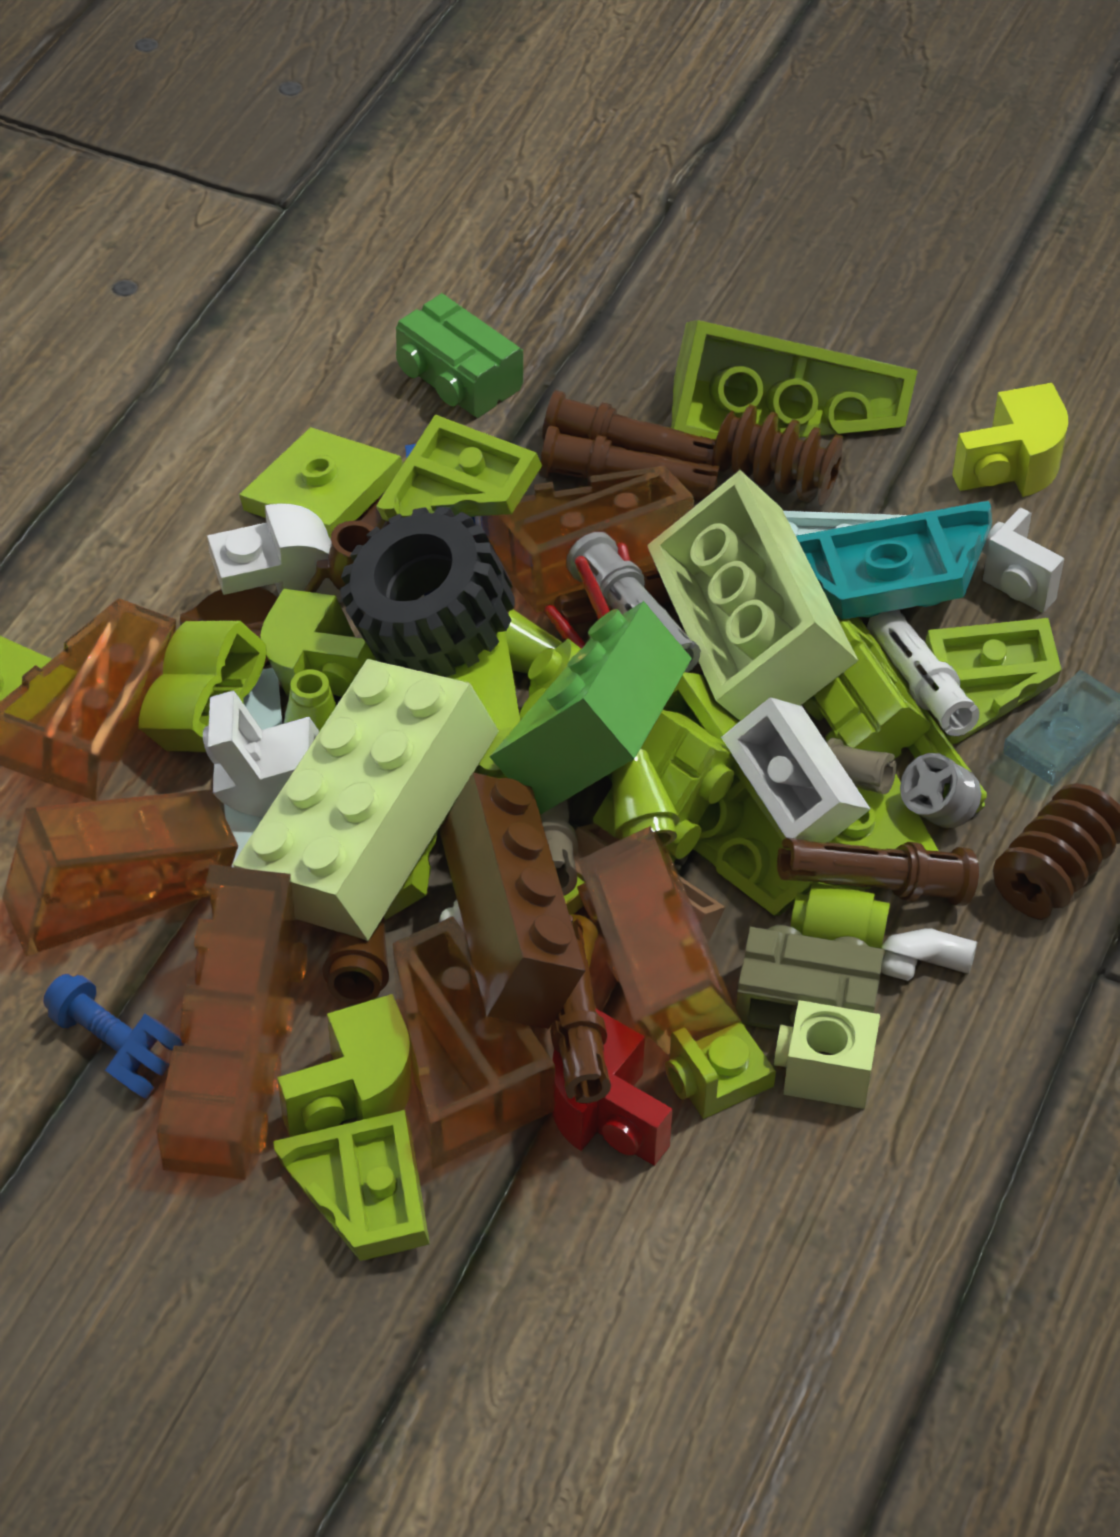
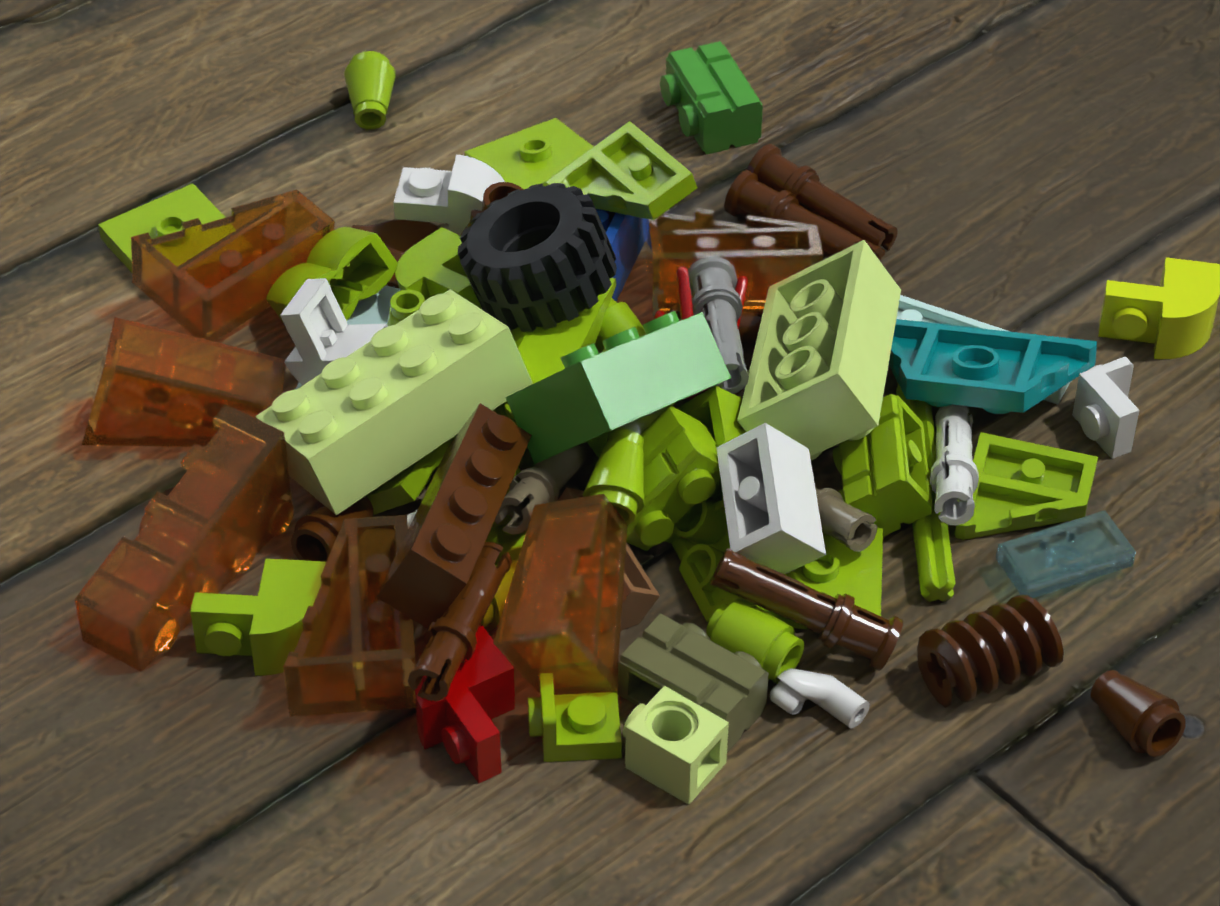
camera: 25 degrees right, 5 degrees down
blue hinge [43,974,186,1099] -> none
lime wing [273,1110,430,1261] -> none
lime wedge [671,320,918,439] -> none
reddish brown piece [712,404,843,507] -> none
light grey wheel [900,753,981,828] -> none
none -> lime cone [344,51,396,129]

